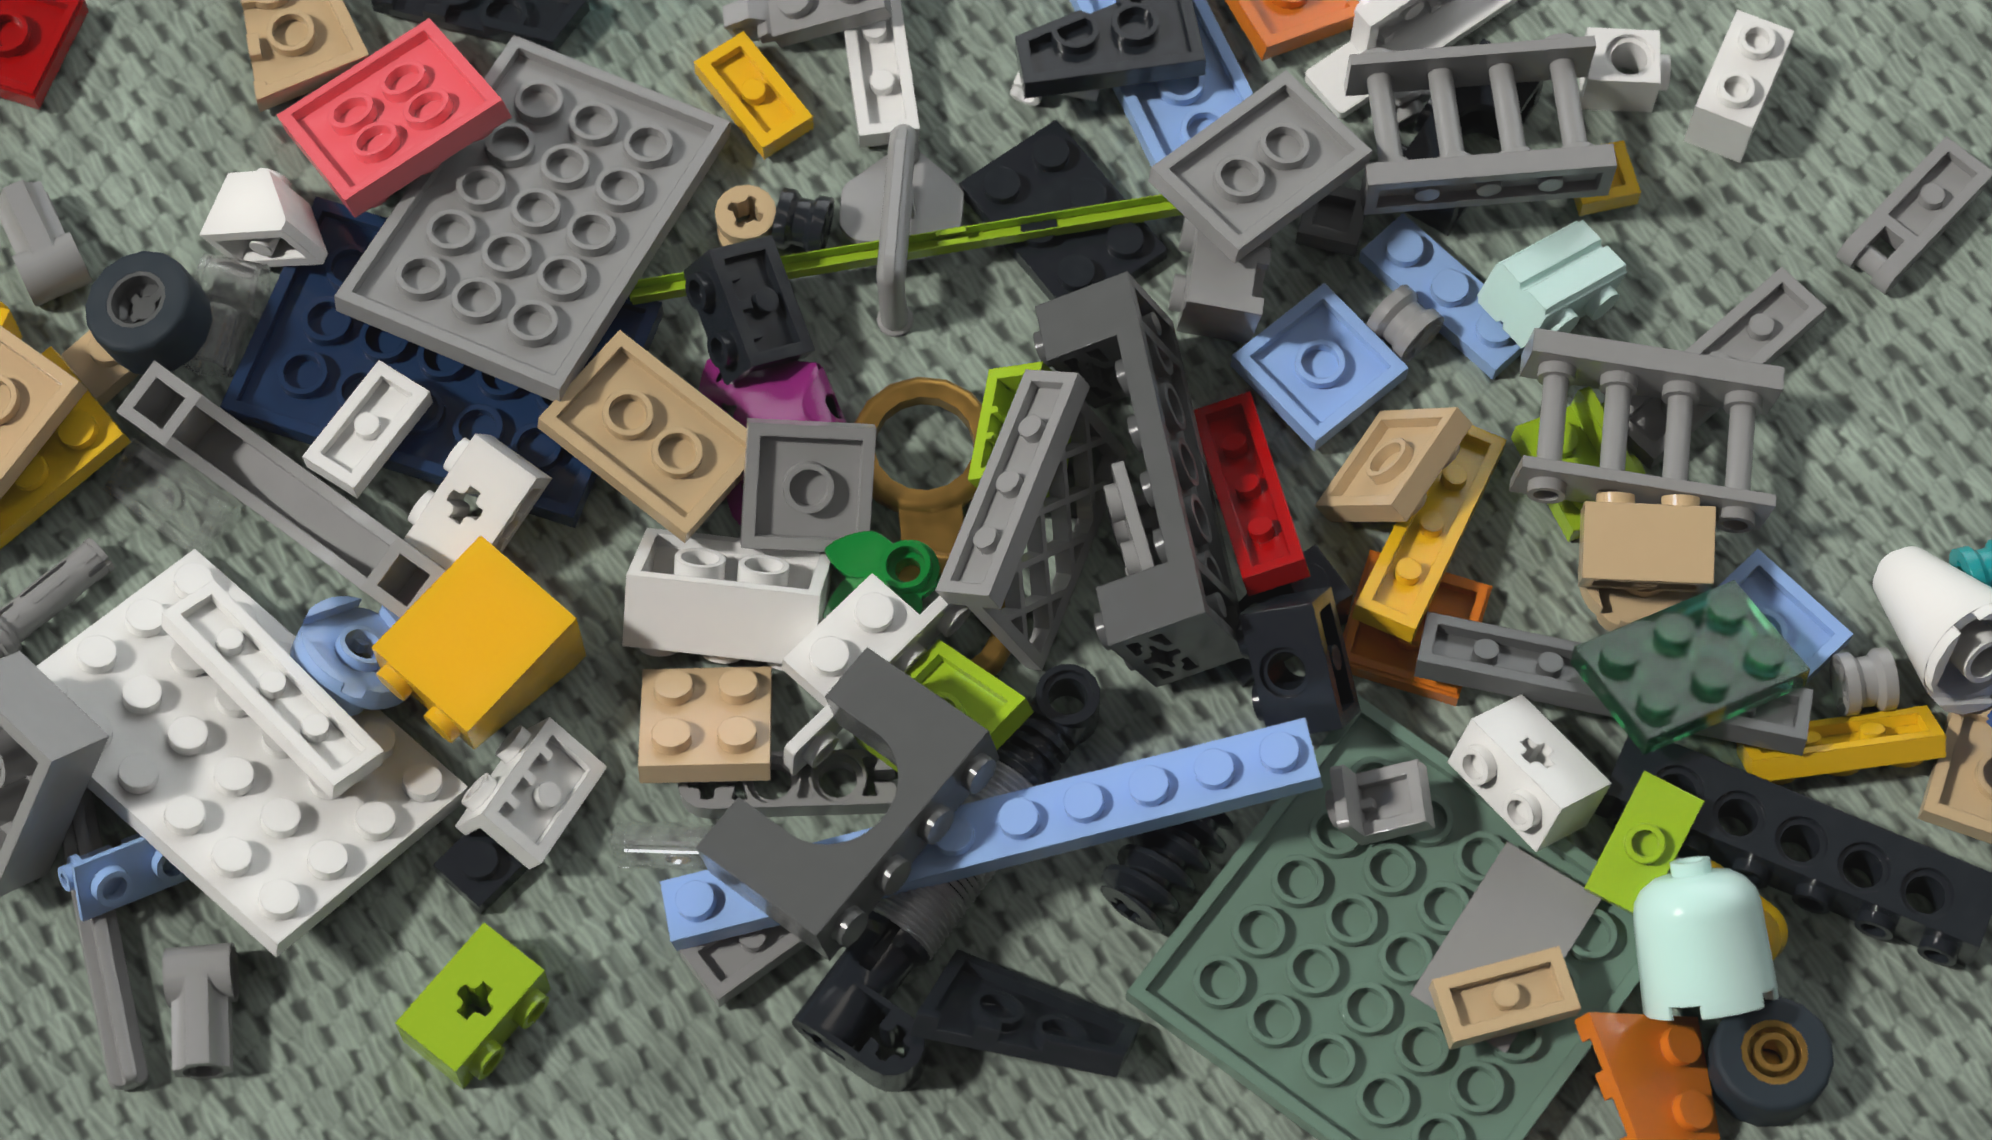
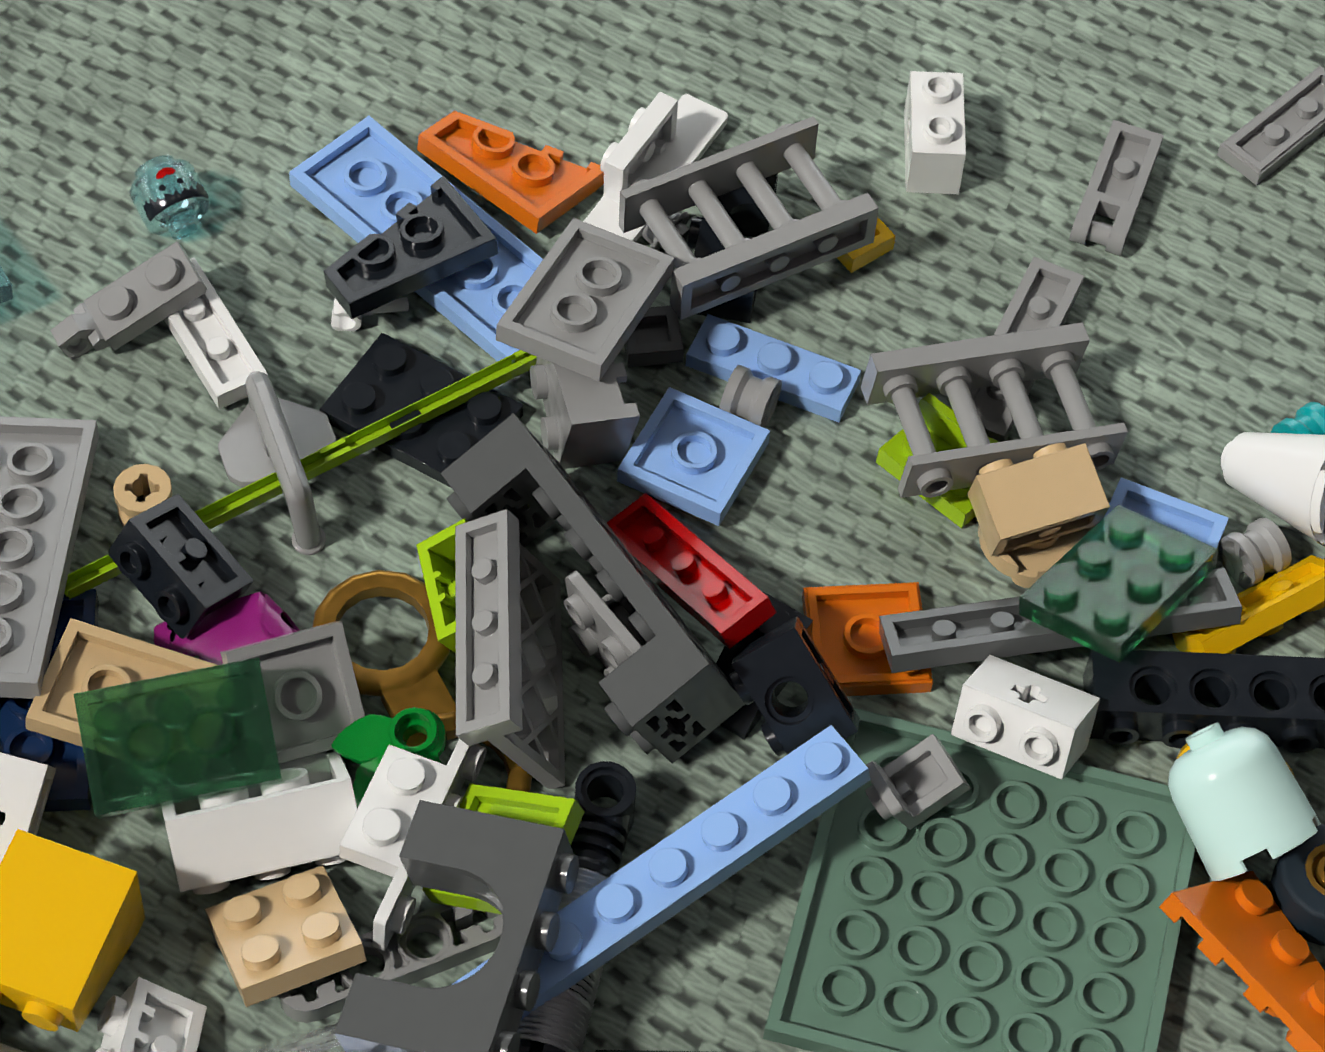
camera: 25 degrees left, 10 degrees down
yellow plate [694,31,814,159] -> none
black wheel [772,188,834,252] -> none
black piece [1100,812,1233,934] -> none
tan plate [1315,407,1473,522] -> none
yellow plate [1352,425,1507,643] -> none
light grey sticker [1410,841,1601,1053] -> none
tan plate [1429,946,1581,1050] -> none
light aqua brick [1477,220,1627,348] -> none
white brick [1579,27,1671,112] -> none
lime plate [1583,770,1704,915] -> none
none -> clear green plate [73,657,283,819]

